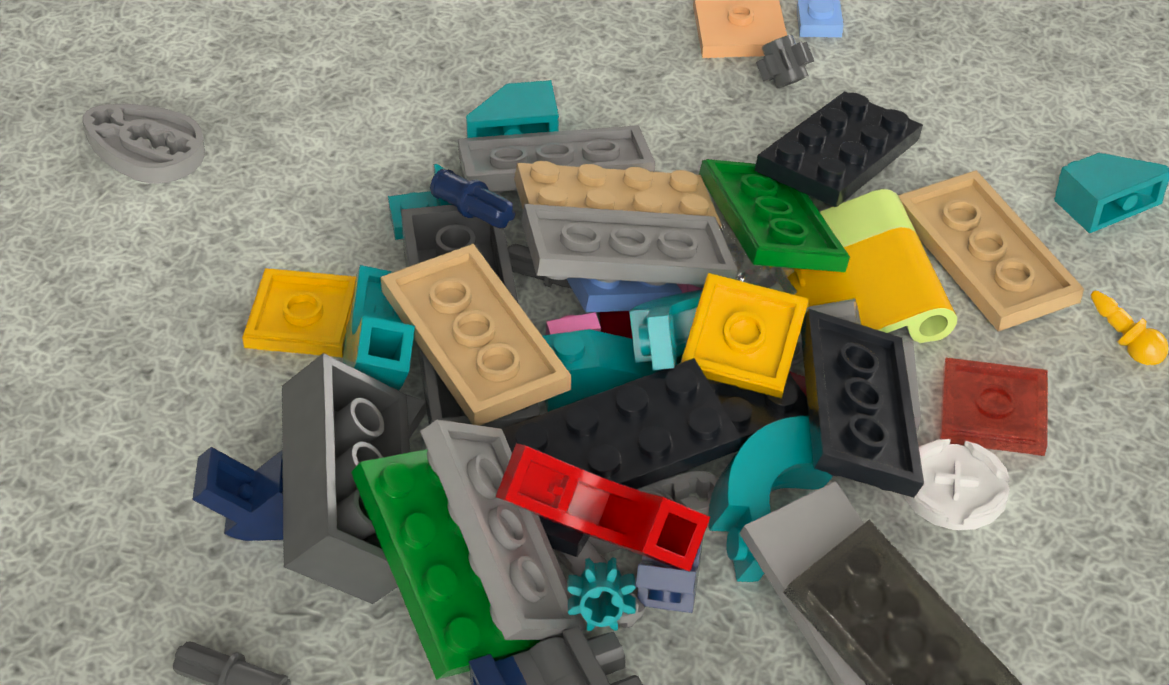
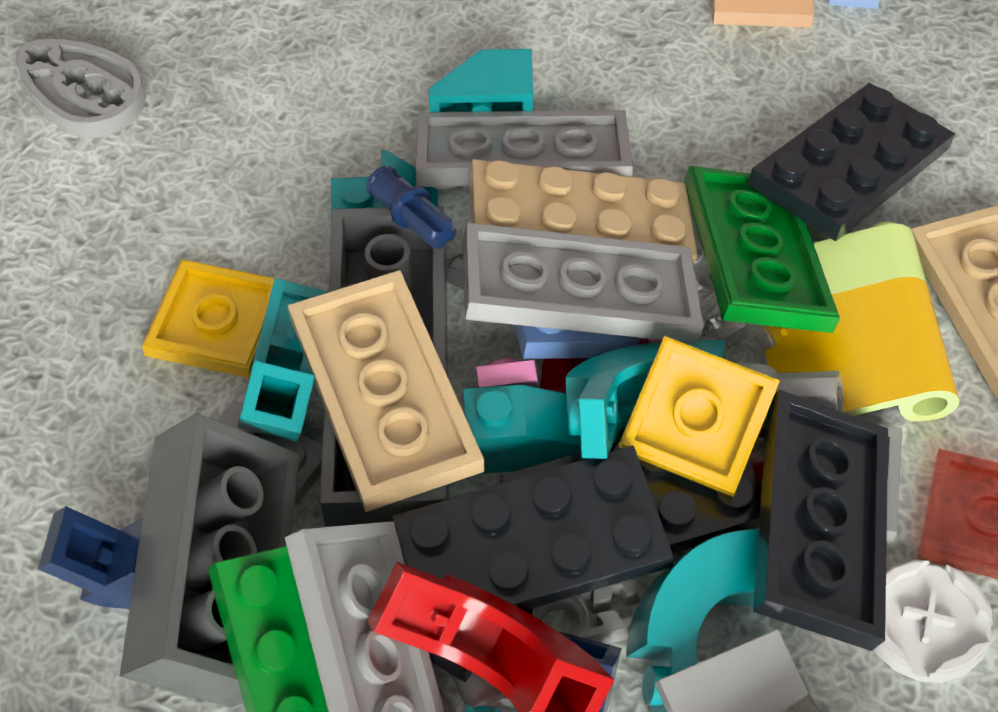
camera: 10 degrees right, 10 degrees up
dark grey gear [756,35,814,88] -> none

